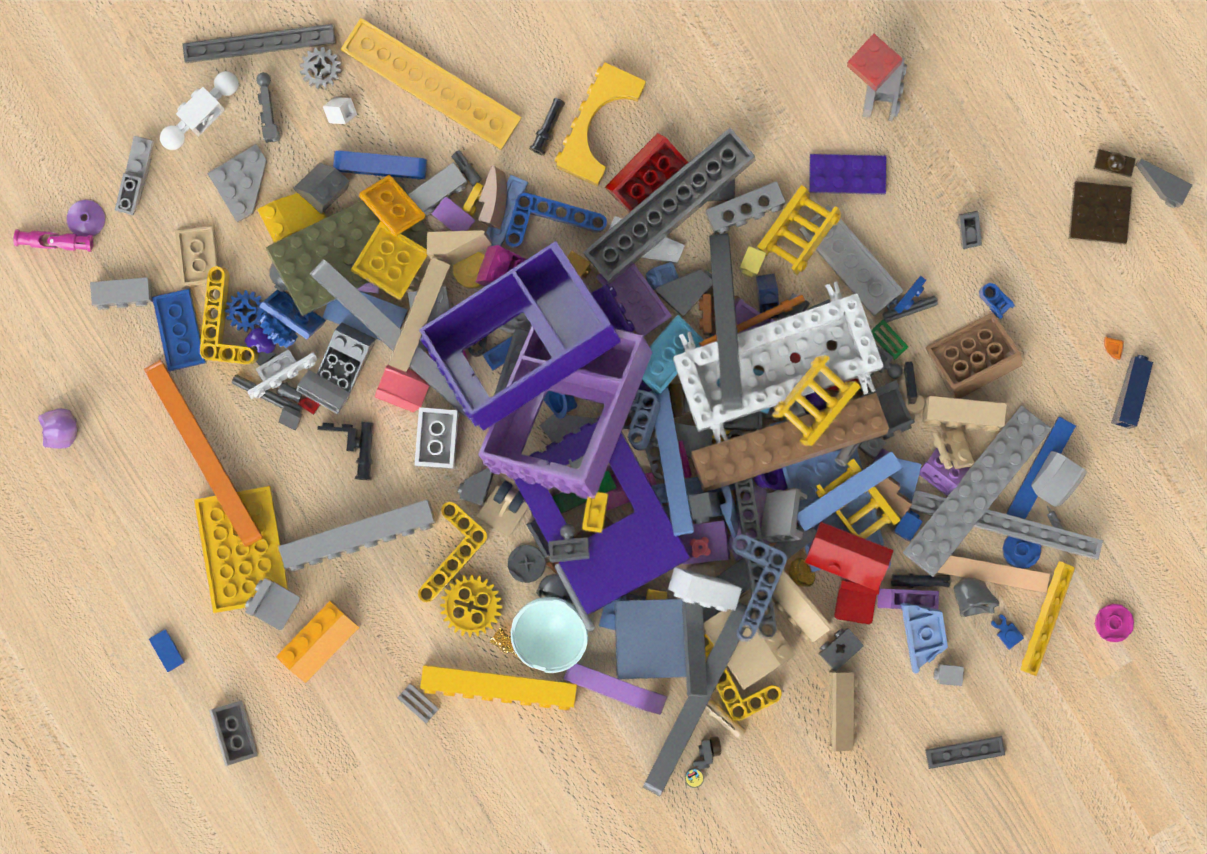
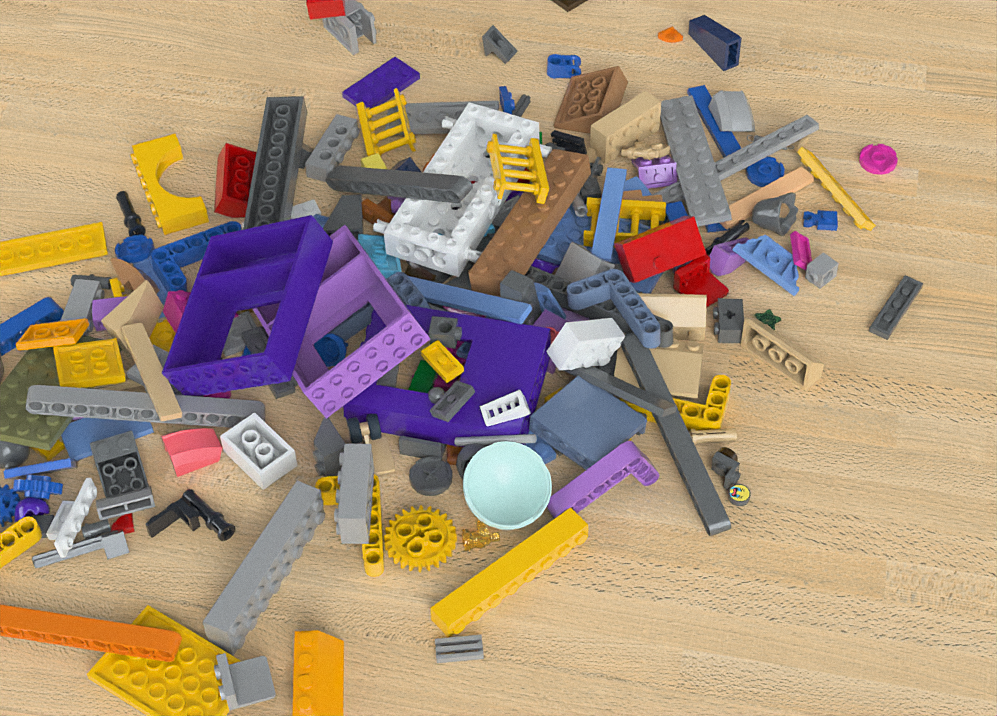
camera: 45 degrees left, 35 degrees down
none -> blue tile [114,235,155,263]
none -> light grey brick [334,444,374,544]
none -> dark grey brick [428,316,462,348]
none -> white slope [480,390,531,426]
none -> clear green plate [755,309,781,330]
none -> dark pink tile [790,231,812,271]

